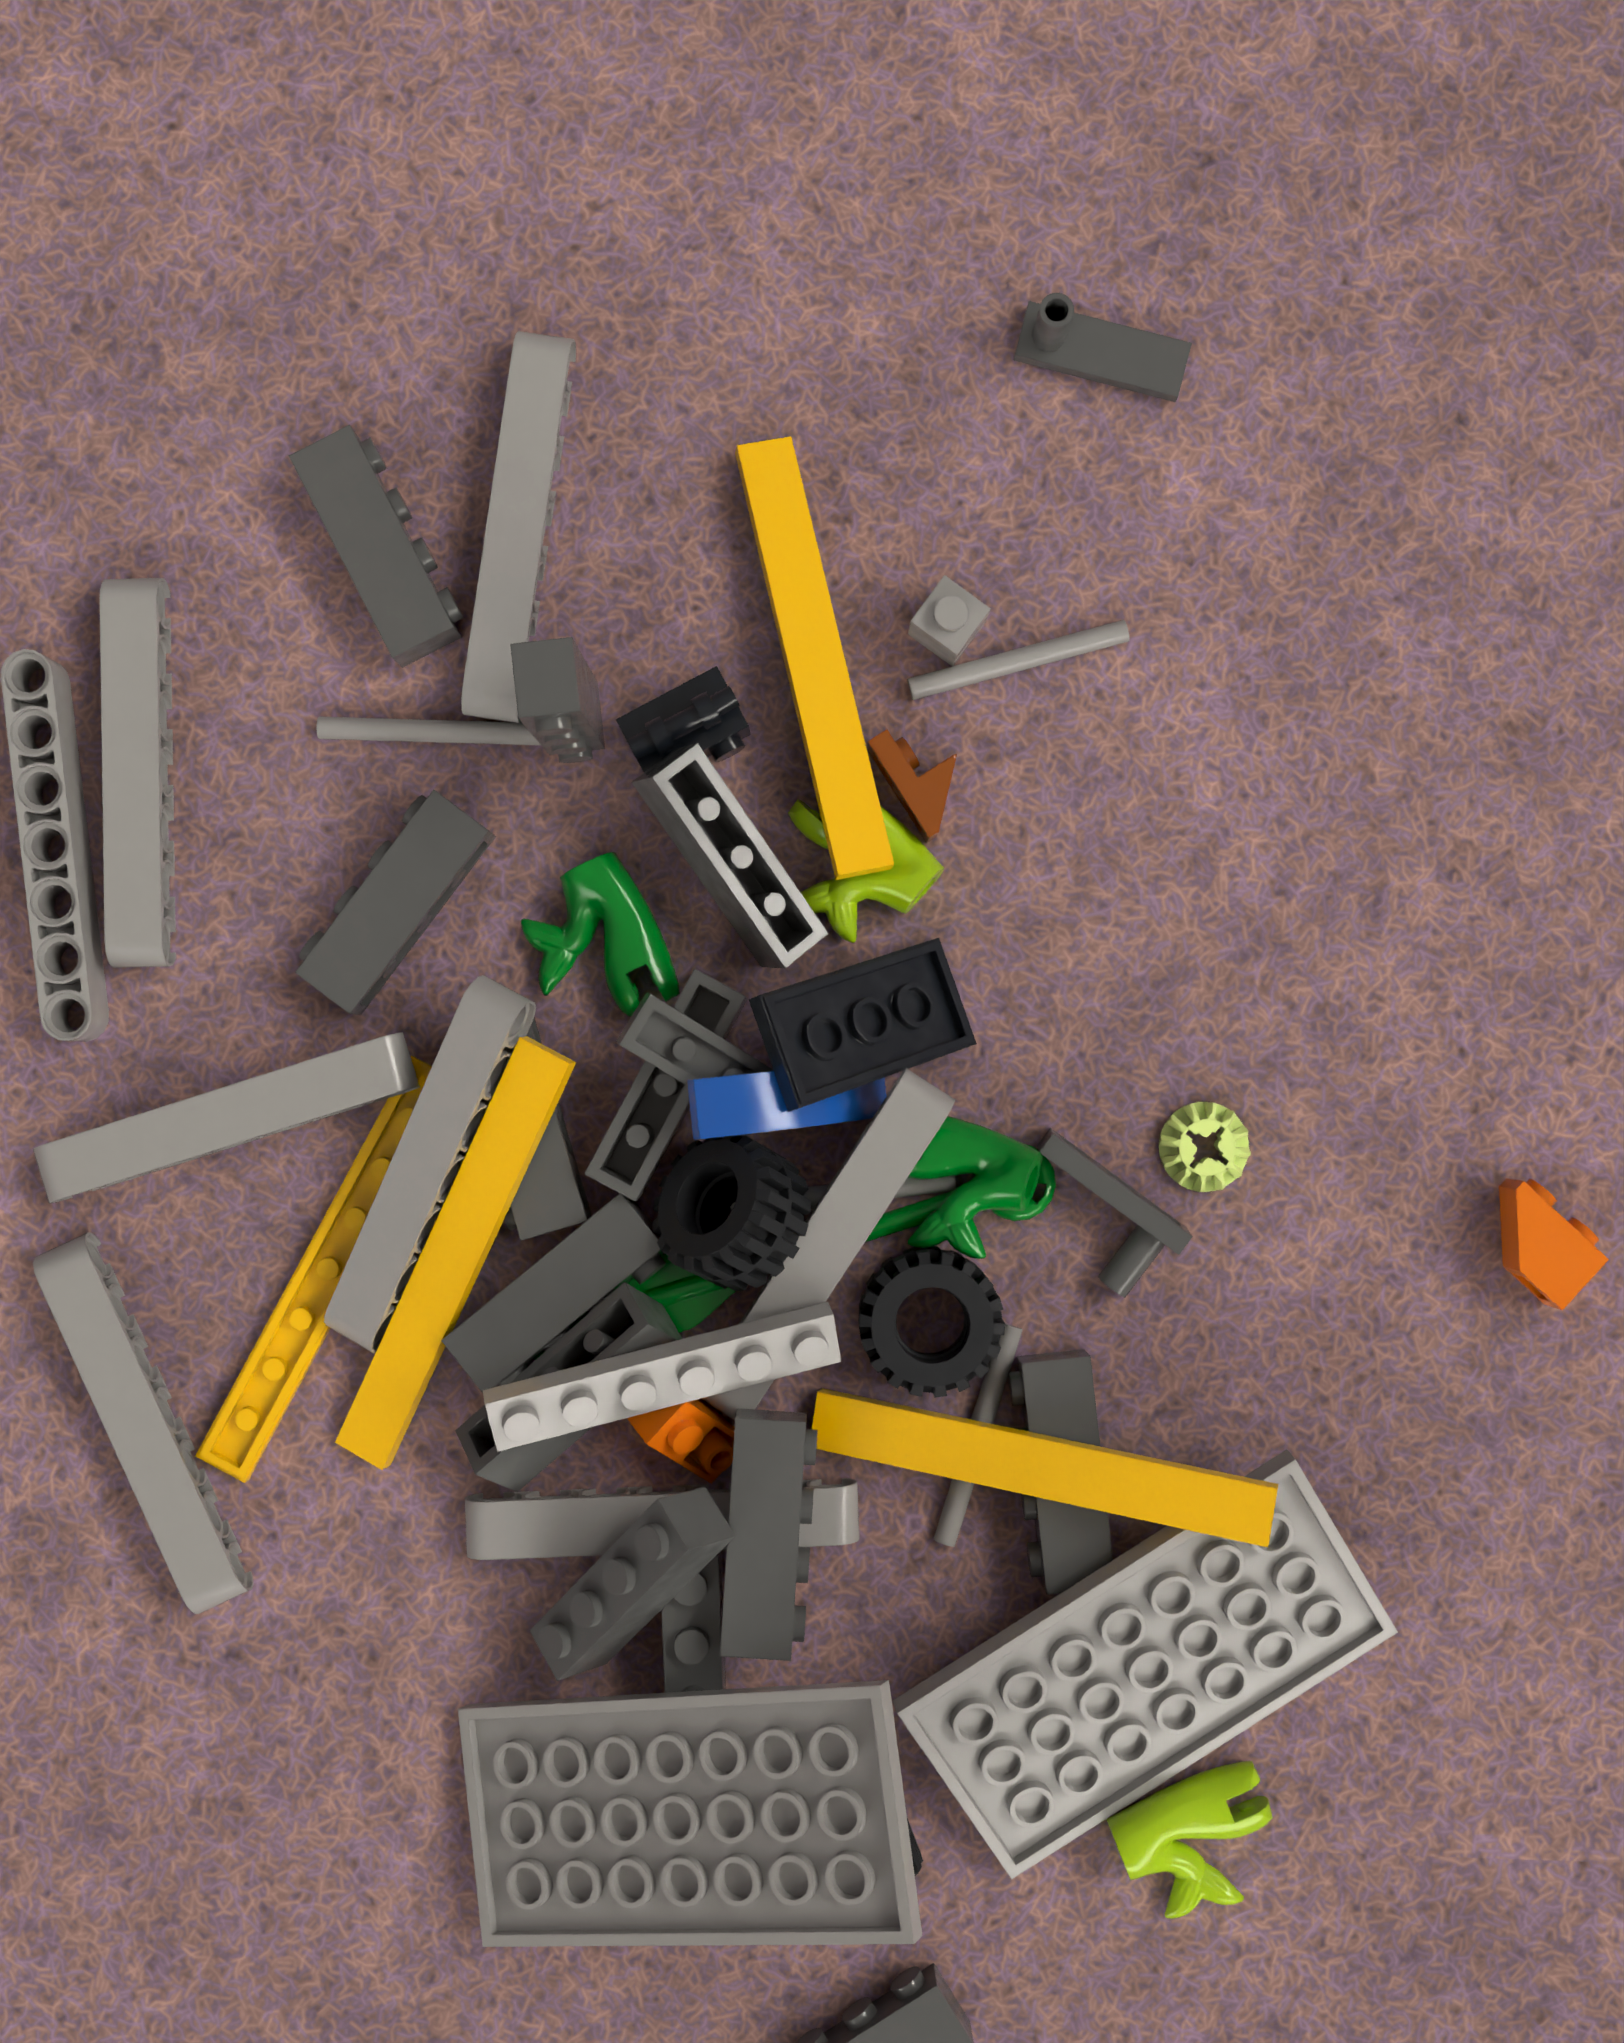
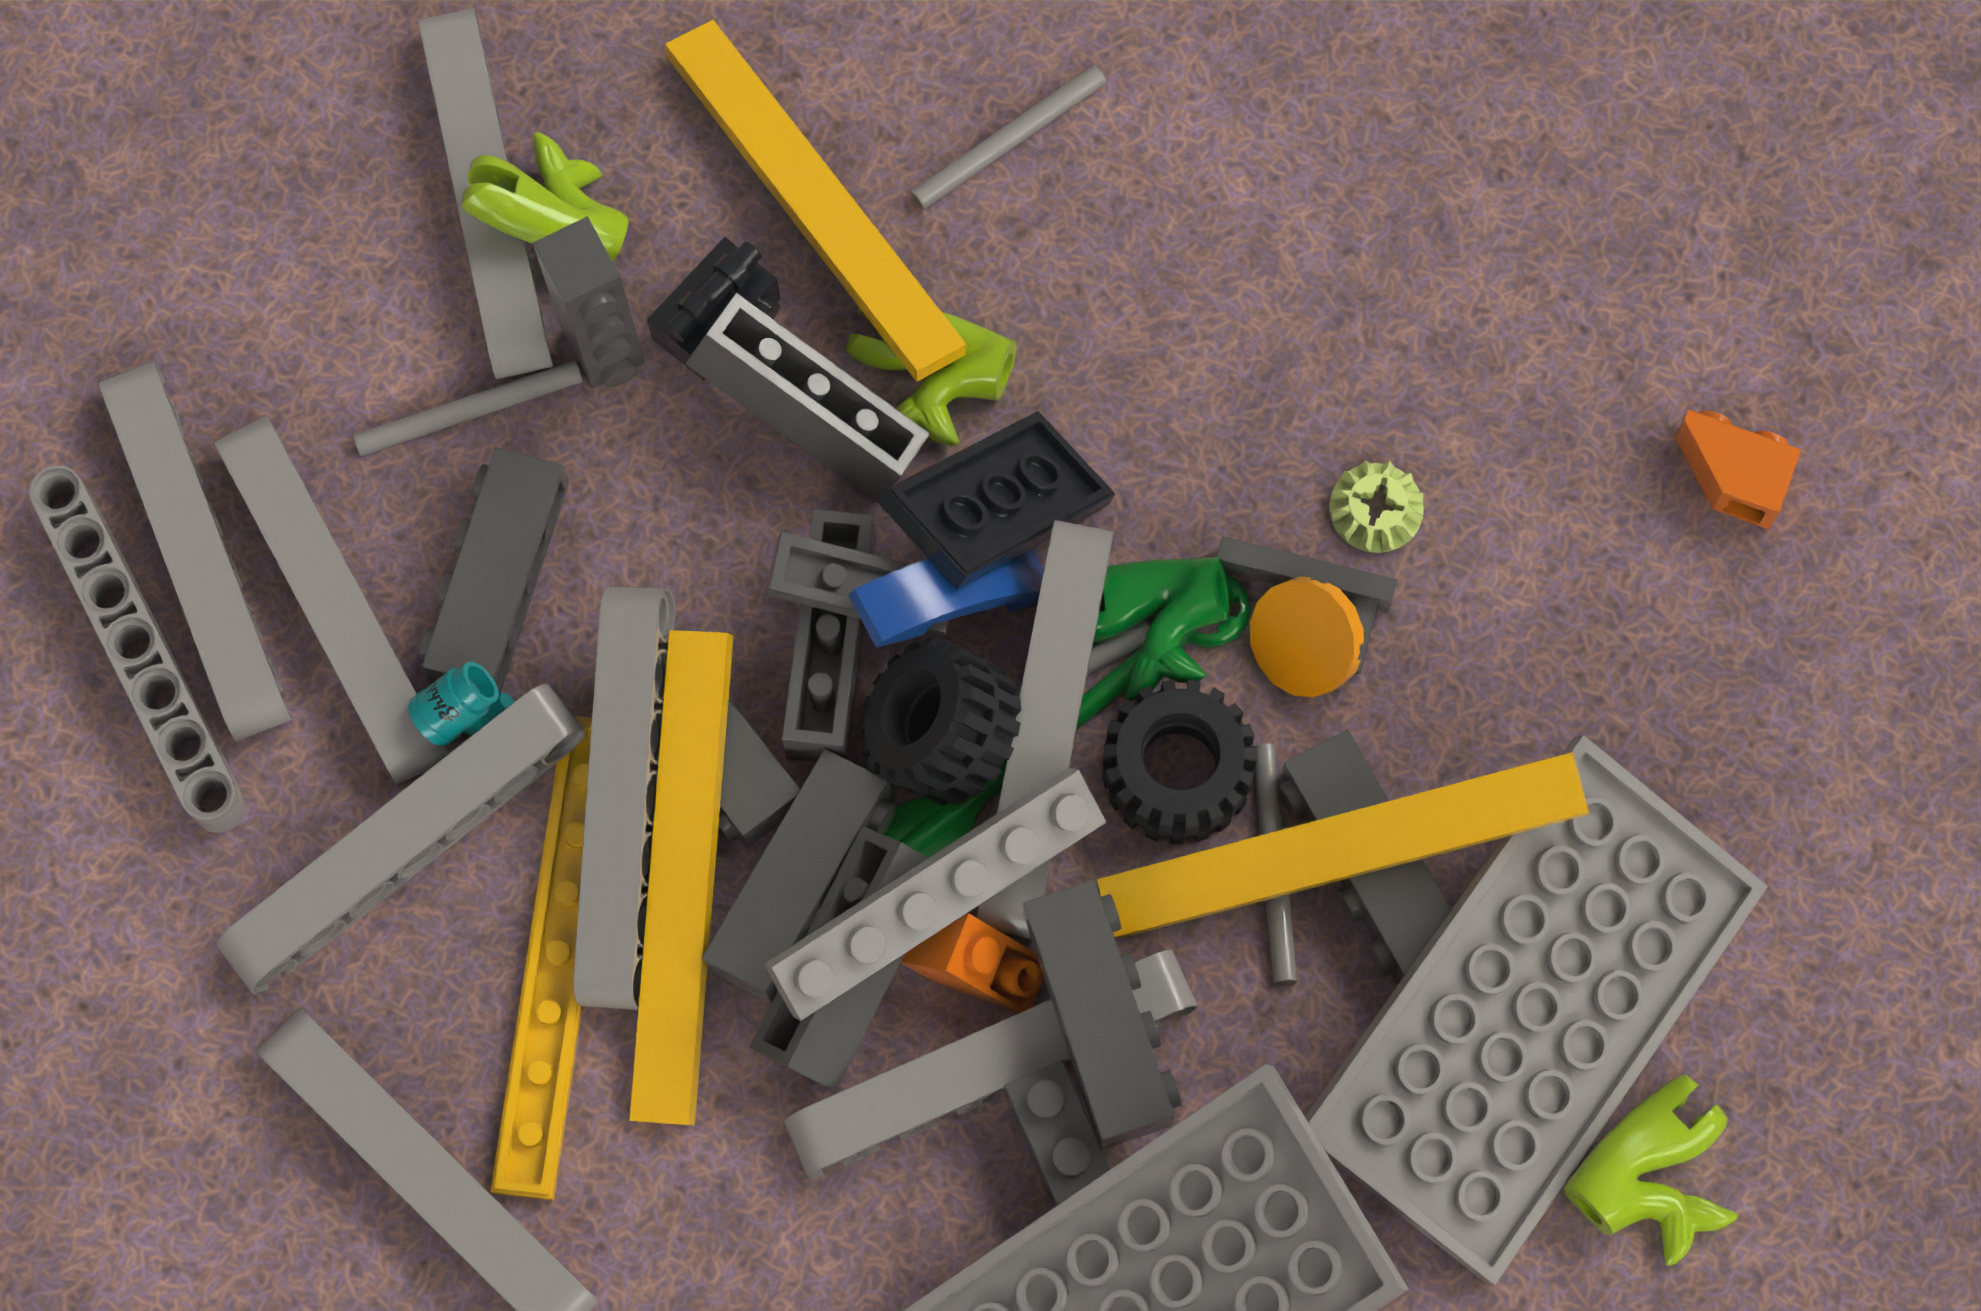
camera: 25 degrees left, 15 degrees down
dark grey brick [289,425,464,668] -> none
green piece [521,852,680,1017] -> none
dark grey brick [530,1487,736,1681] -> none
dark orange slope [867,729,957,843] -> none
light grey brick [908,575,991,666] -> none
none -> light grey beam [214,414,449,786]
none -> teal piece [408,661,515,746]
none -> lime piece [462,132,628,262]
none -> light orange tile [1250,576,1364,698]

